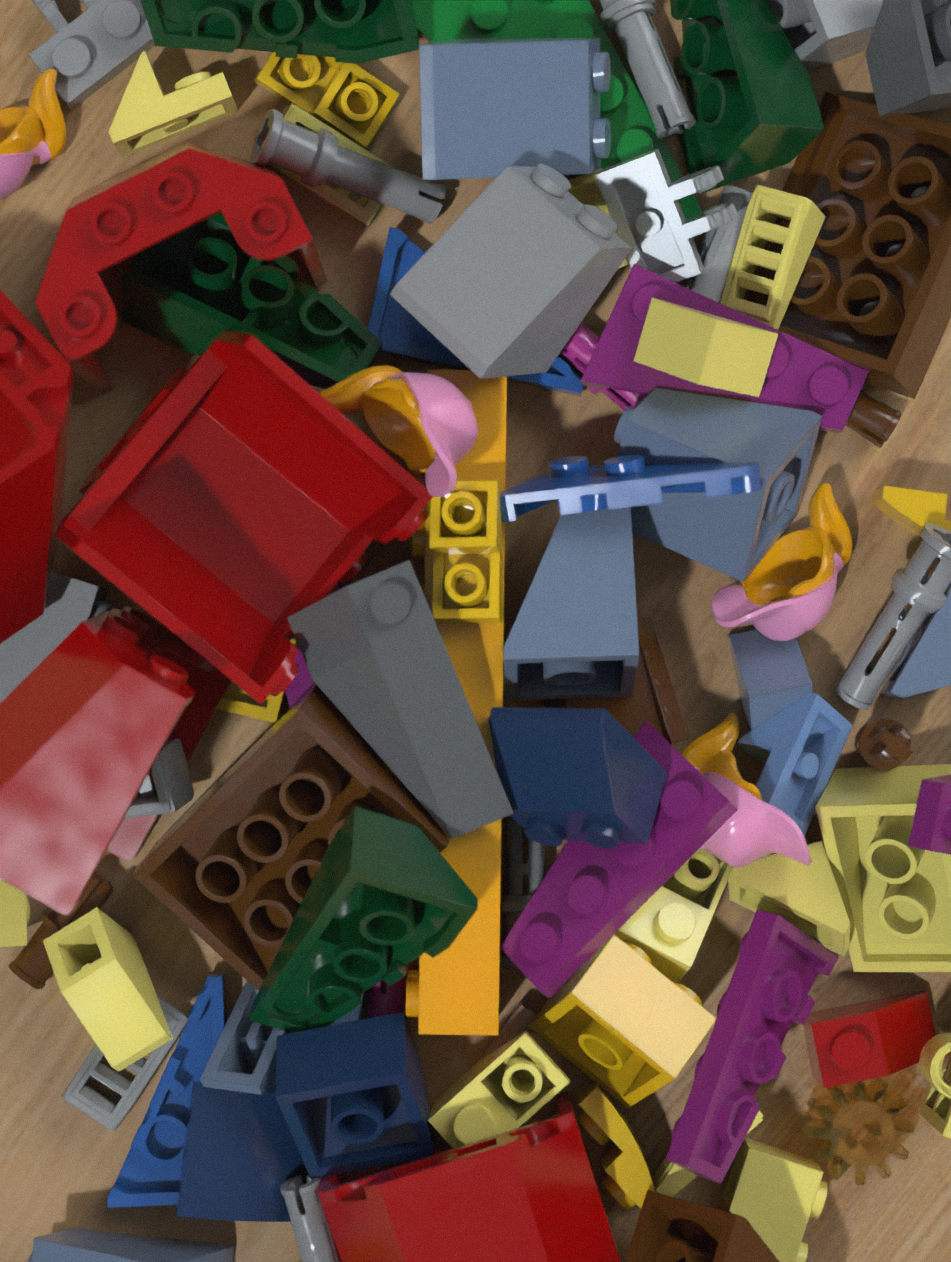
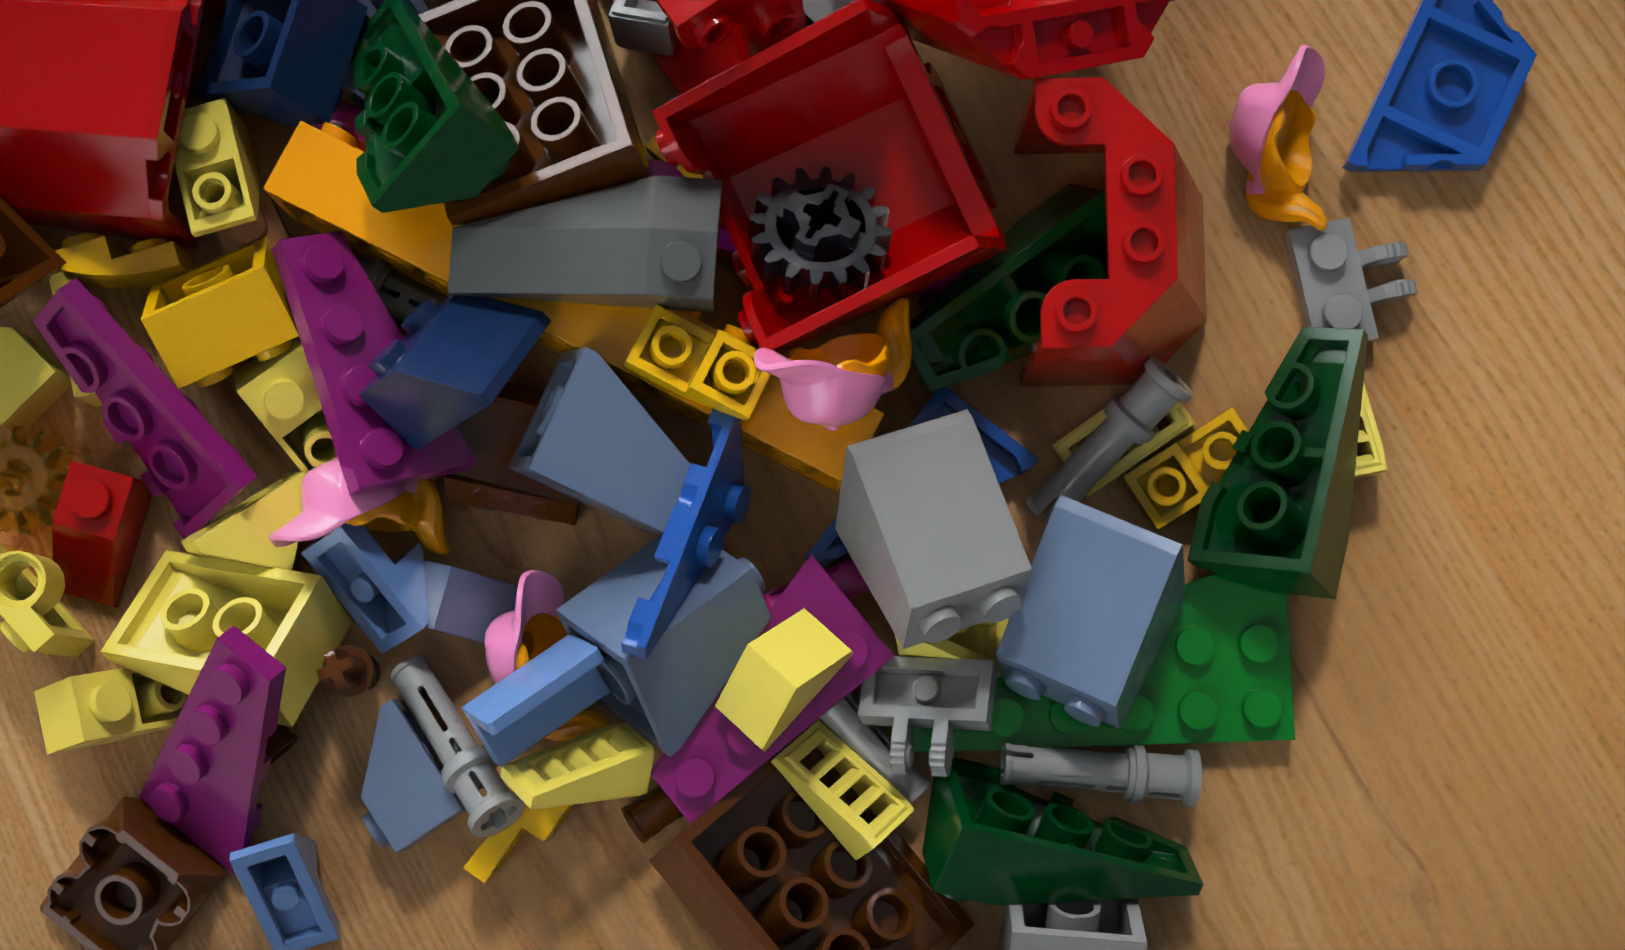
camera: 115 degrees right, 5 degrees down
light yellow slope [108,51,238,158] -> none
none -> medium blue panel [461,633,610,767]
none -> light yellow slope [500,722,654,810]
none -> black gear [748,167,892,302]

